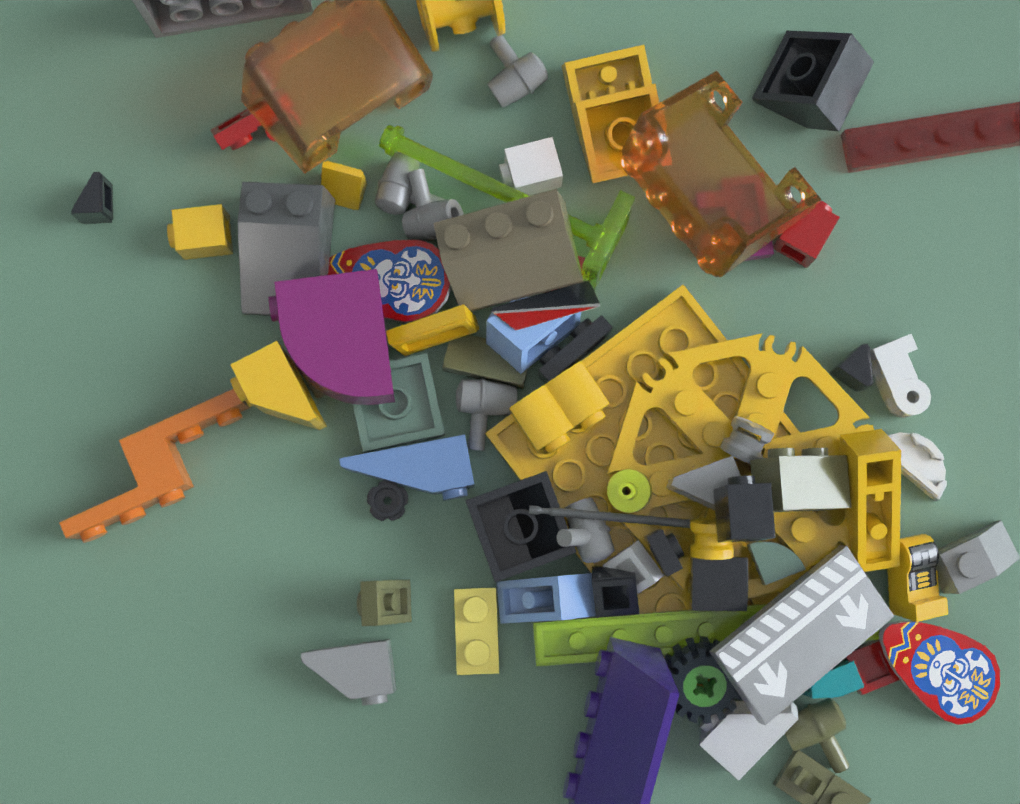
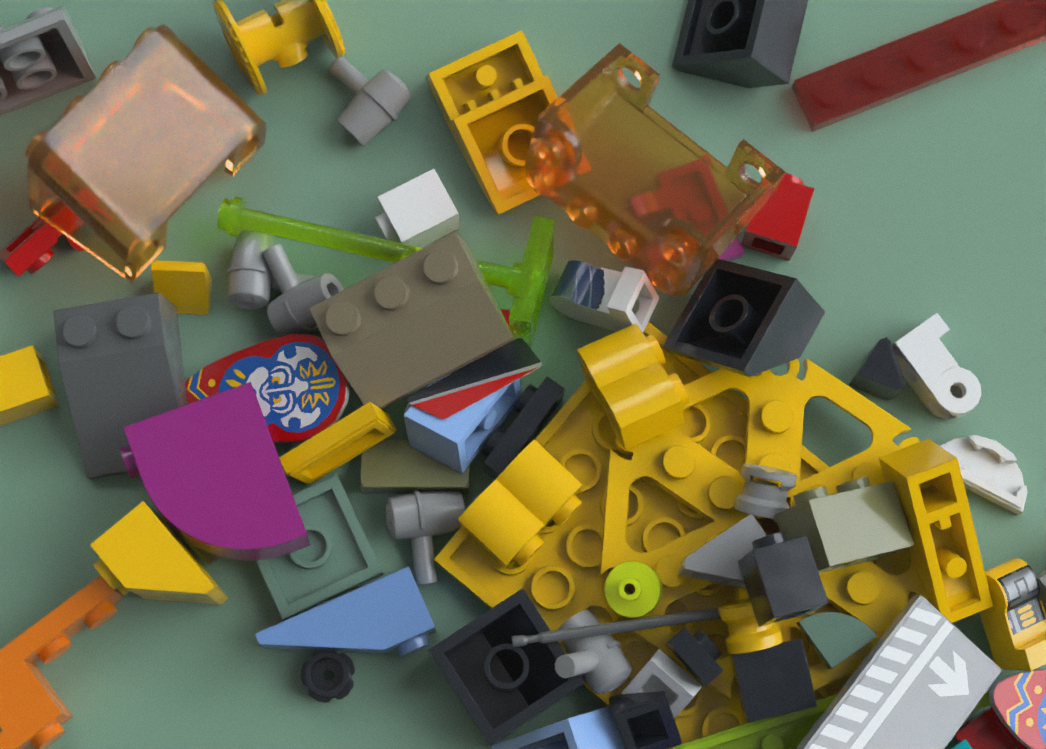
camera: 15 degrees left, 5 degrees down
none -> white leg [549,260,659,333]
none -> yellow brick [576,323,689,450]
none -> black slope [663,258,825,377]

